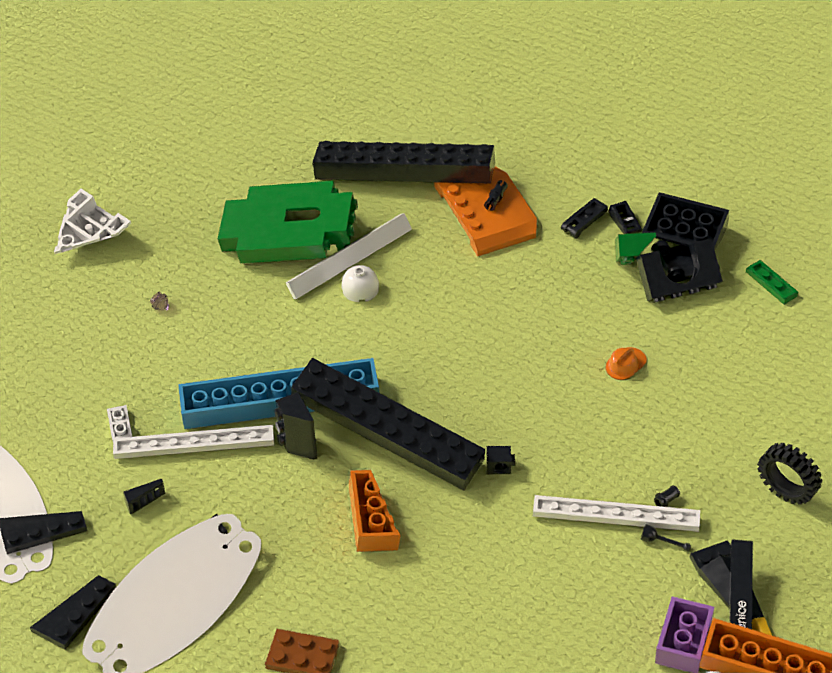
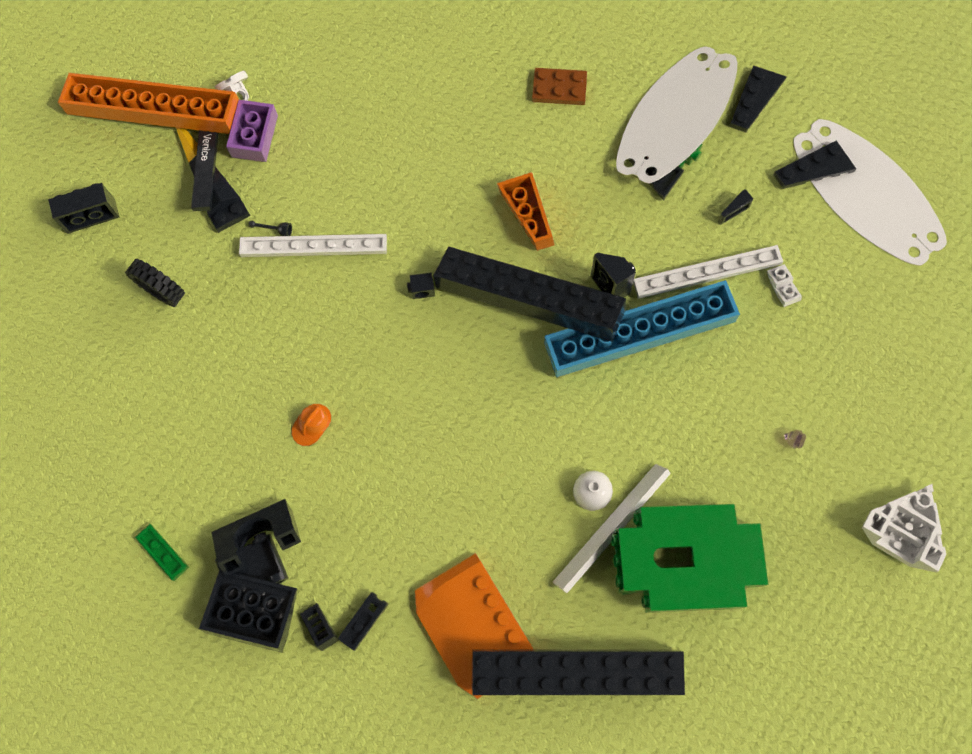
camera: 175 degrees right, 25 degrees up
black pin [484,180,508,211] -> none
green slope [615,233,656,265] -> none
black pin [654,485,680,507] -> none

